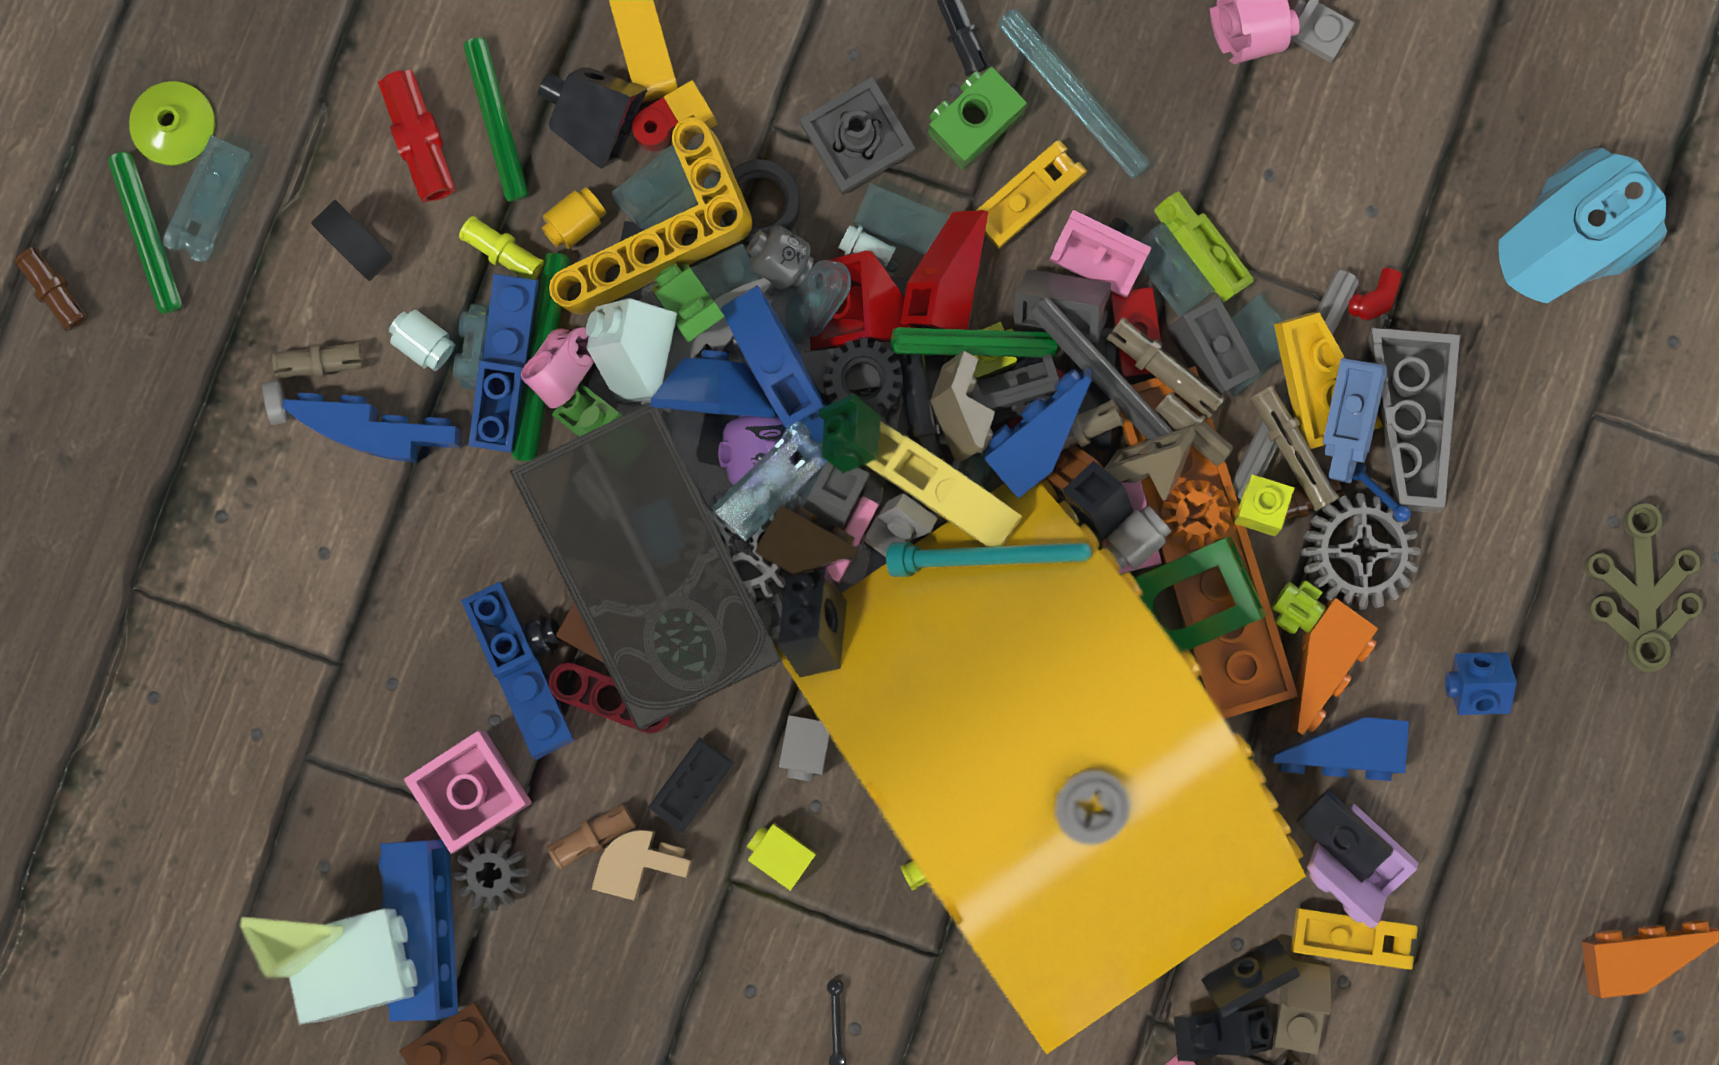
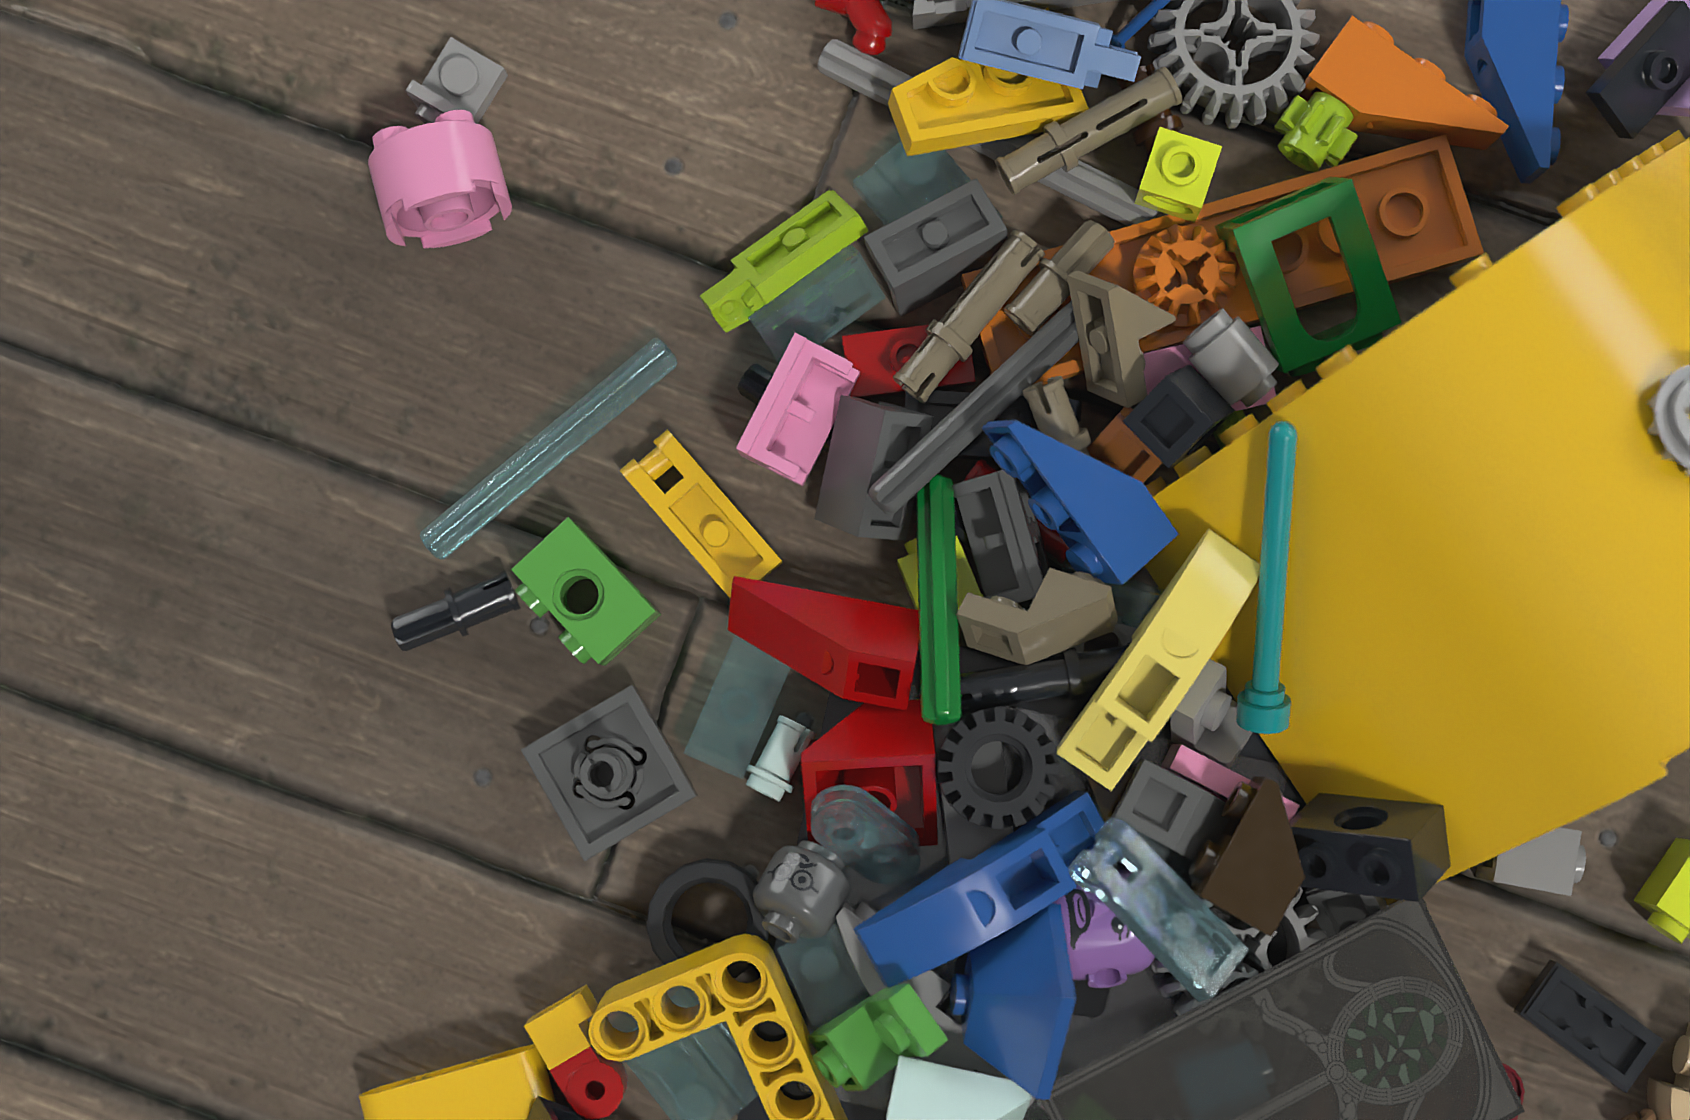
camera: 85 degrees left, 0 degrees up
dark green brick [818,394,881,474] -> none

